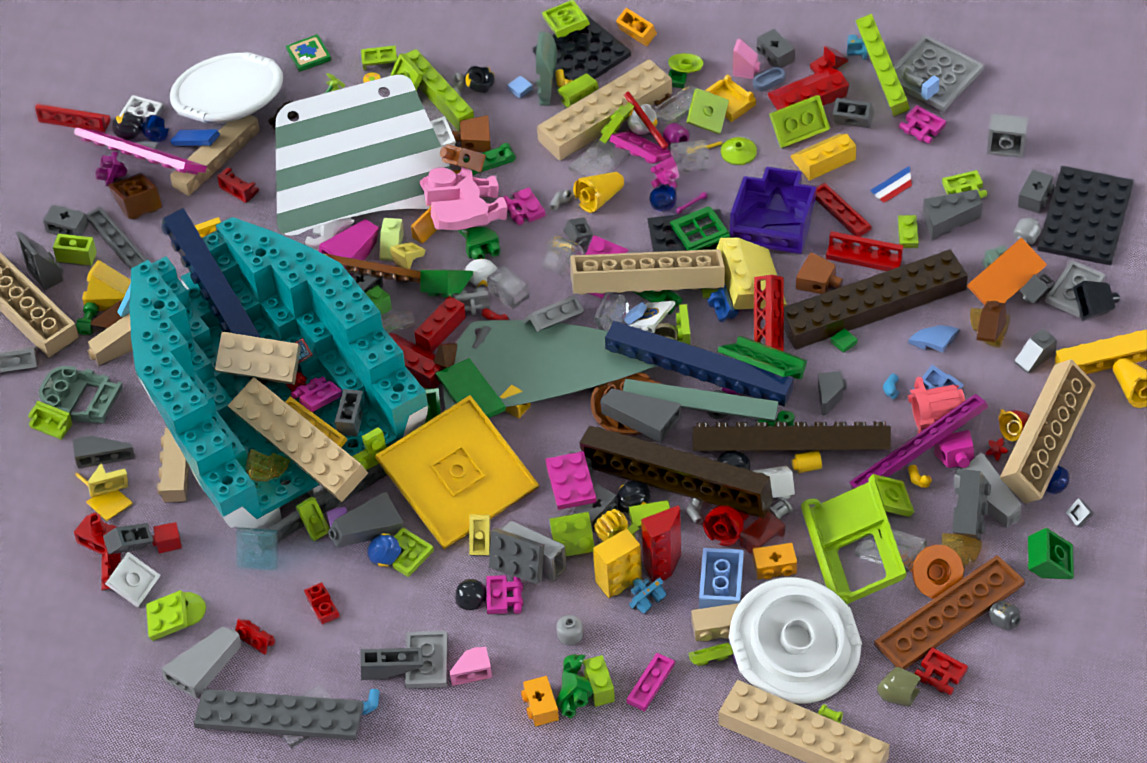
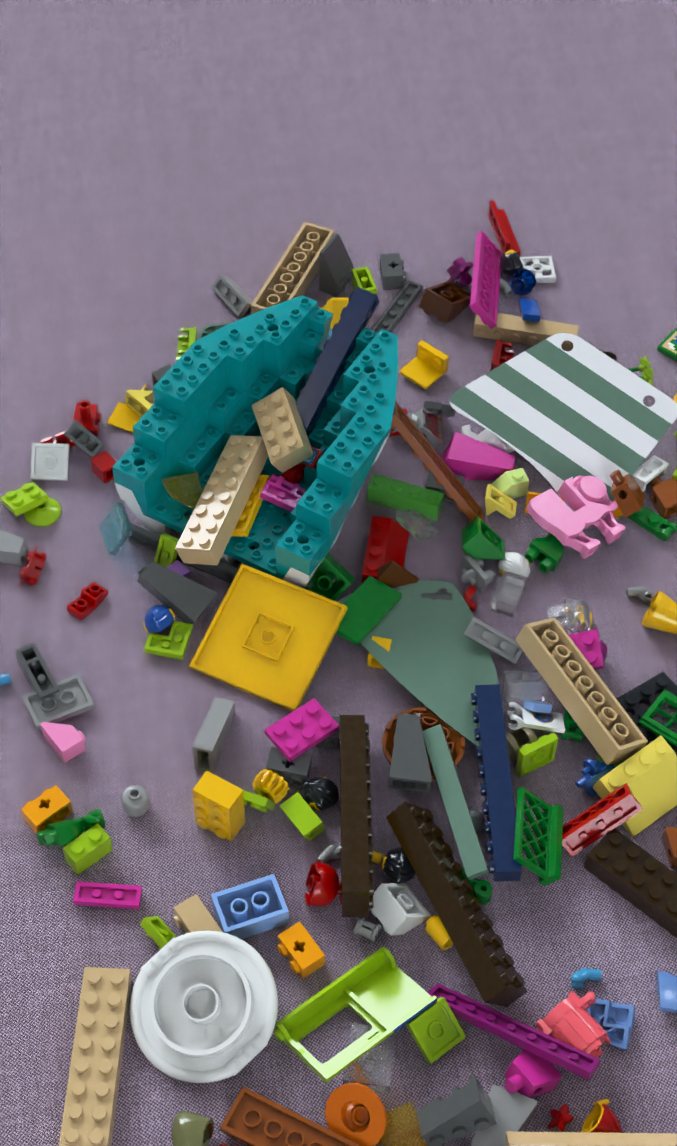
camera: 60 degrees right, 0 degrees up
white piece [170,52,283,123] -> none
dark grey brick [335,389,366,436] -> none
lime plate [352,427,387,470] -> none
red brick [414,296,466,353] -> none
black hair [455,579,486,610] -> none
light yellow slope [469,514,491,555] -> none
dark pink plate [486,575,524,614] -> none
dark grey plate [489,528,545,584] -> none
dark pink plate [503,187,546,225] -> none
lime plate [549,512,595,556] -> none
dark grey brick [563,217,593,248] -> none
dark azure hips [629,578,667,614] -> none
red slope [641,505,681,582] -> none
clear red panel [740,511,785,556] -> none
dark grey slope [818,371,847,415] -> none
lime bush [818,704,843,723] -> none
green tile [831,328,858,353] -> none
yellow arm [907,465,932,488] -> none

